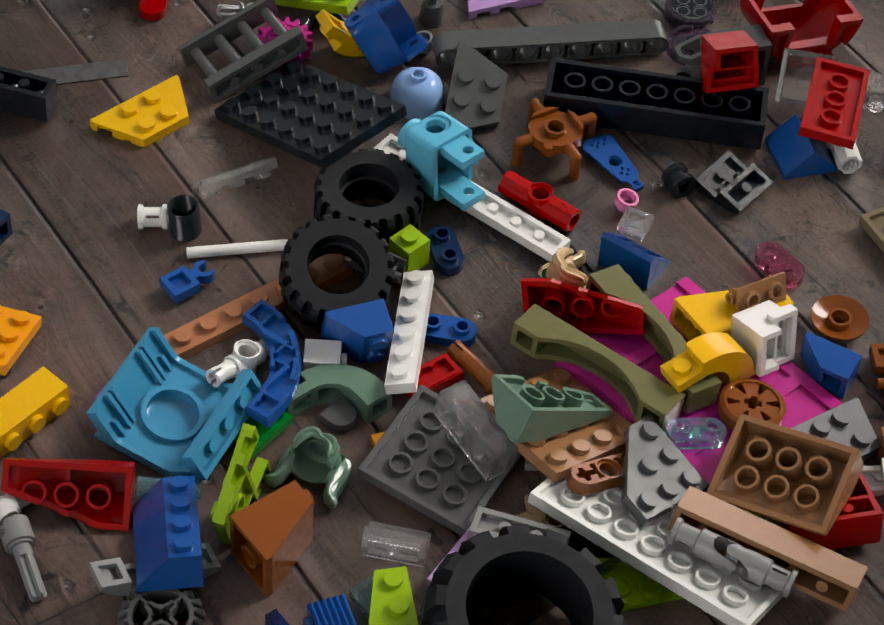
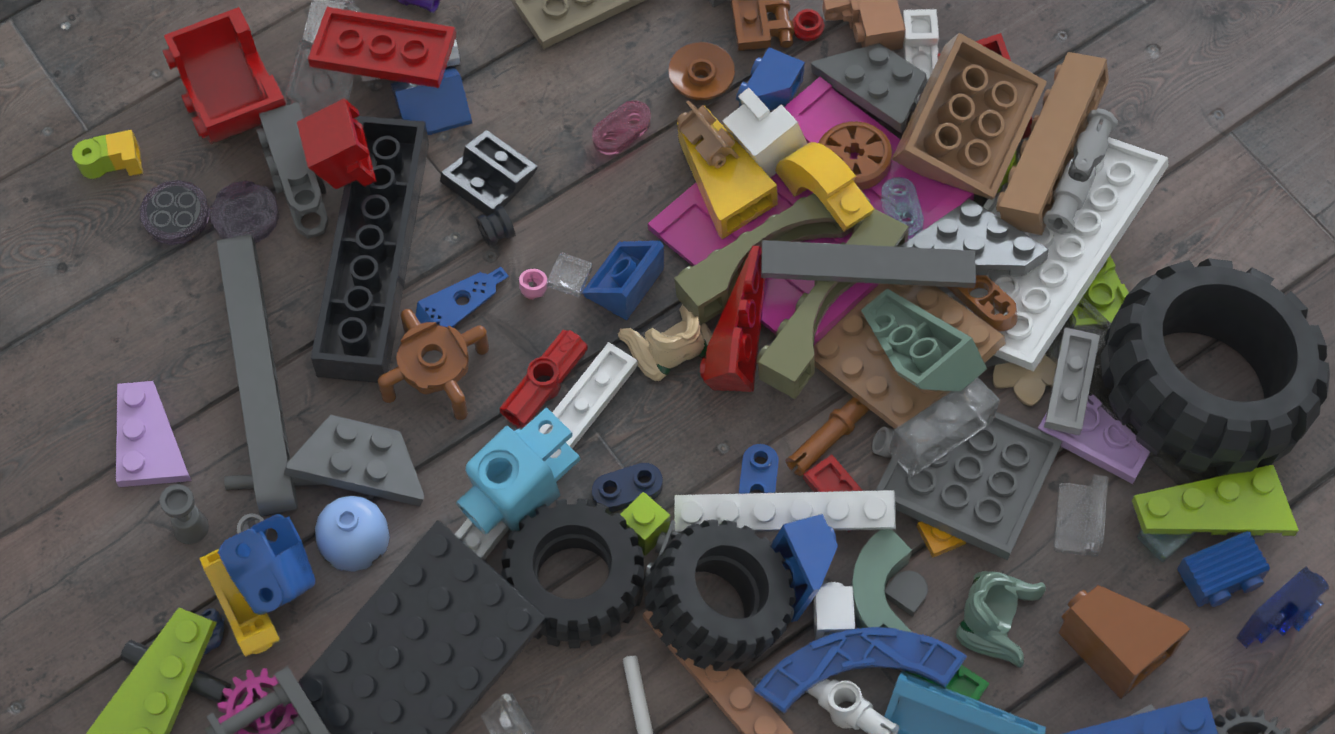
camera: 90 degrees left, 15 degrees up
lime wing [210,423,272,545] -> none
none -> dark grey tile [761,240,976,288]

